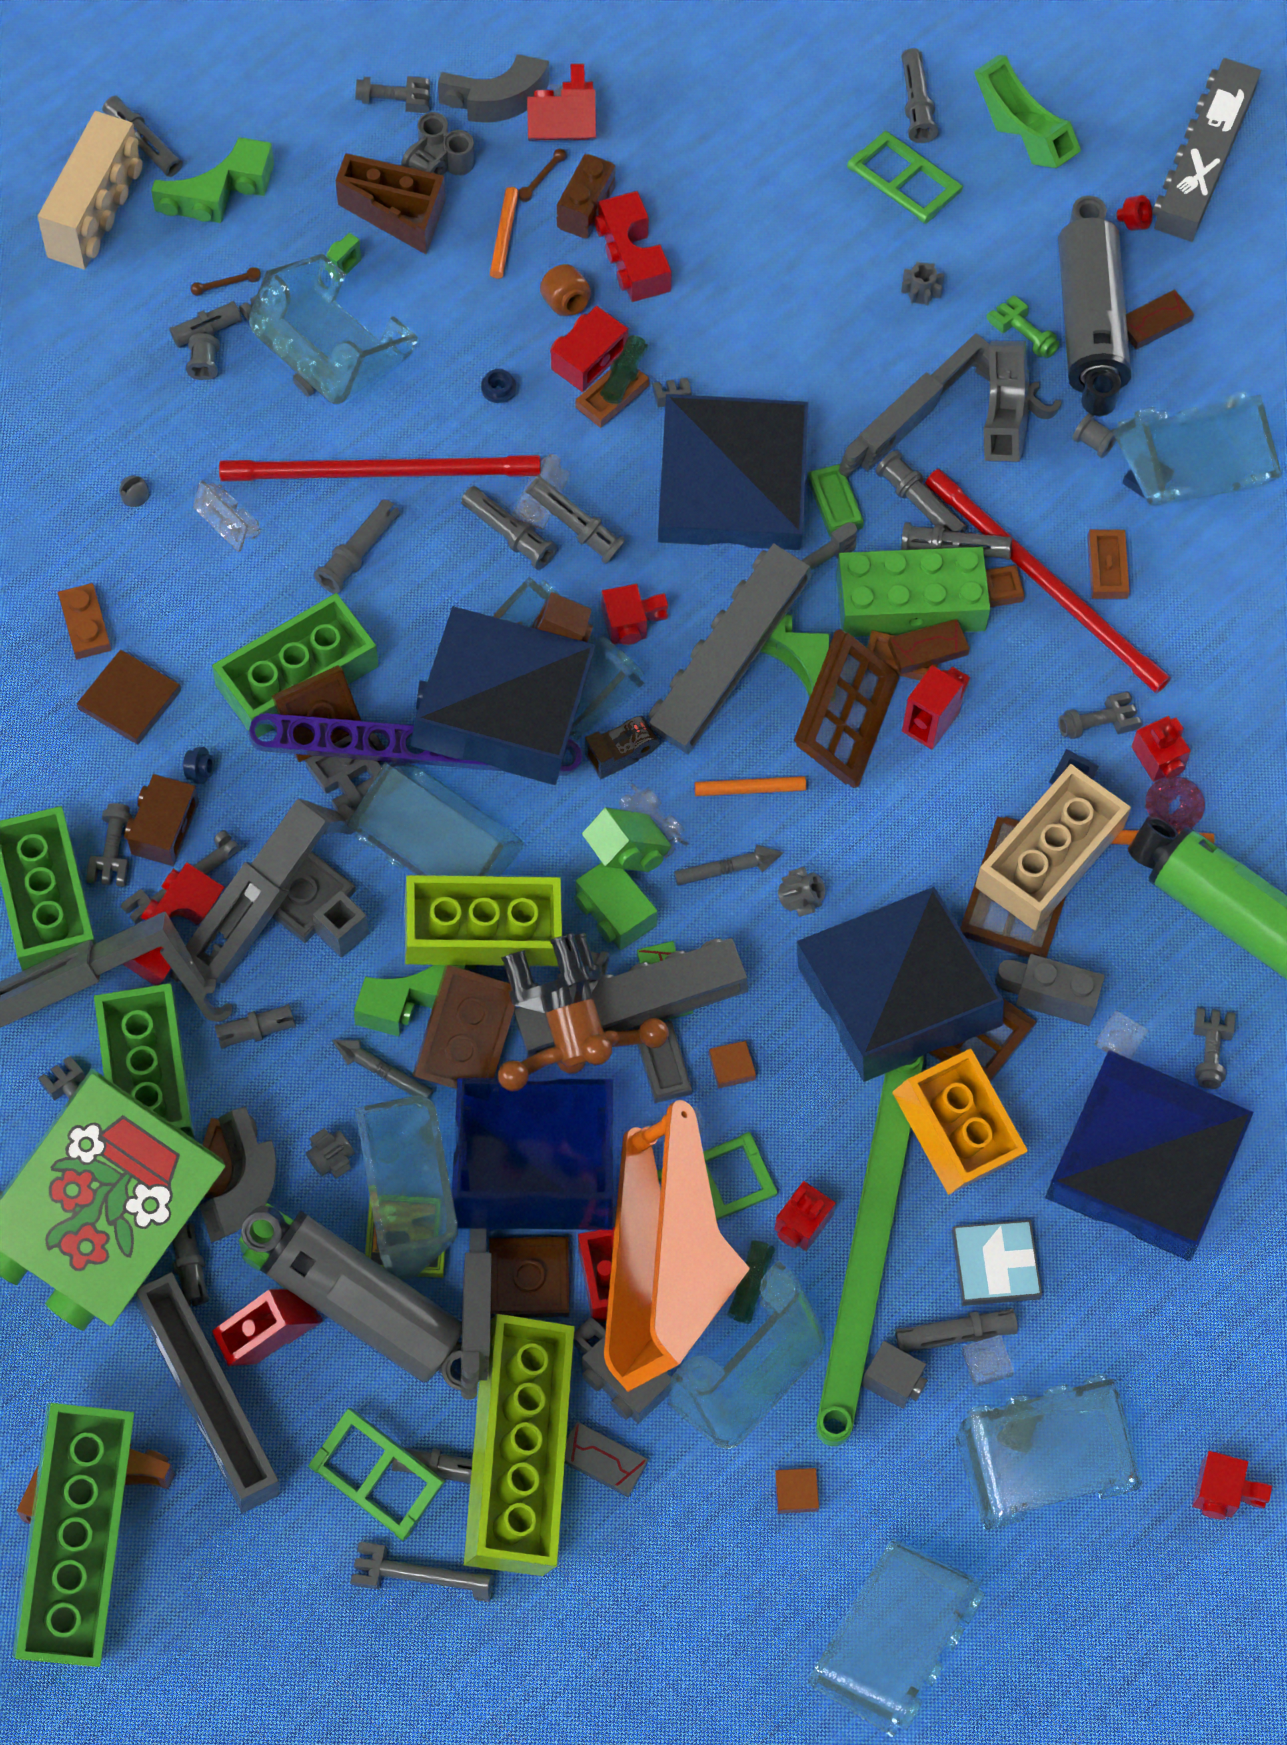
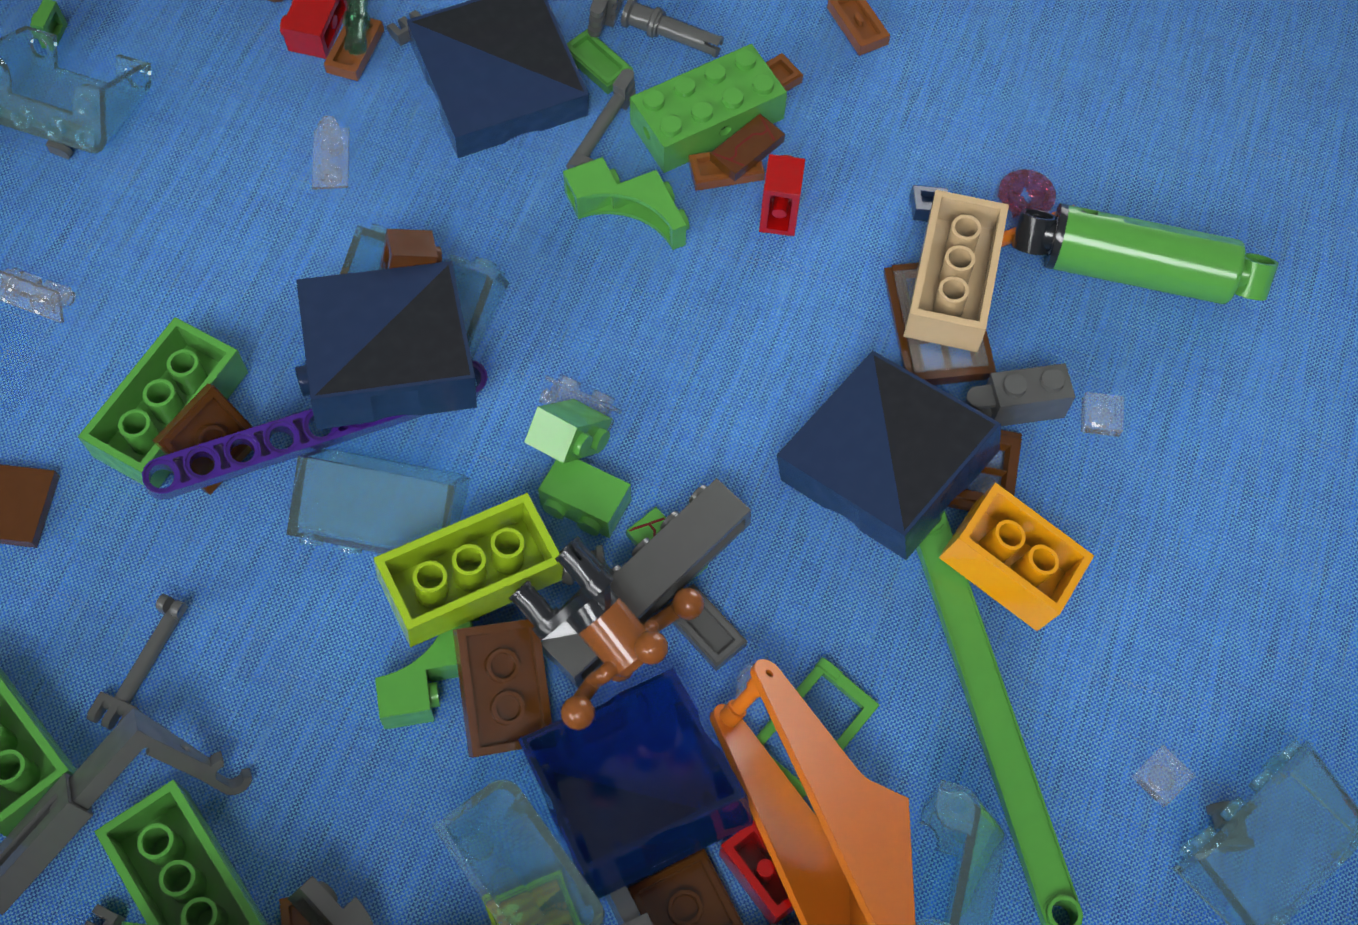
camera: 25 degrees left, 0 degrees up
dark grey hinge [86,803,132,887] -> none
red arch [123,862,225,986] -> none
reddish brown brick [124,774,199,866] -> none
dark grey hinge [170,799,367,995] -> none
dark blue plate [183,747,214,784] -> none
dark grey pin [215,1004,296,1049] -> none
red piece [219,455,541,482] -> none
dark grey tile [272,851,356,943] -> none
dark grey plate [305,733,402,811] -> none
dark grey gear [306,1128,355,1179] -> none
dark grey brick [313,890,369,957] -> none
dark grey pin [314,499,400,594] -> none
dark grey piece [332,1039,433,1104] -> none
dark grey pin [461,486,557,570] -> none
dark blue plate [481,369,516,403] -> none
dark grey pin [525,474,626,564] -> none
dark brown leg [585,716,660,779] -> none
red brick [601,584,668,645] -> none
dark grey brick [649,543,812,755] -> none
dark grey piece [674,844,784,886] -> none
orange bar [694,776,806,797] -> none
dark orange tile [708,1040,756,1089] -> none
clear green pin [727,1240,775,1324] -> none
red brick [774,1181,836,1252] -> none
dark grey gear [778,867,825,917] -> none
reddish brown piece [794,629,899,788] -> none
dark grey brick [861,1341,928,1409] -> none
dark grey pin [895,1308,1018,1353] -> none
dark grey pin [901,522,1012,560] -> none
red piece [925,469,1171,694] -> none
tile [951,1220,1042,1306] -> none
tile [1045,1050,1254,1262] -> none
dark grey hinge [1058,692,1143,739] -> none
red brick [1131,716,1191,782] -> none
dark grey hinge [1193,1007,1235,1089] -> none

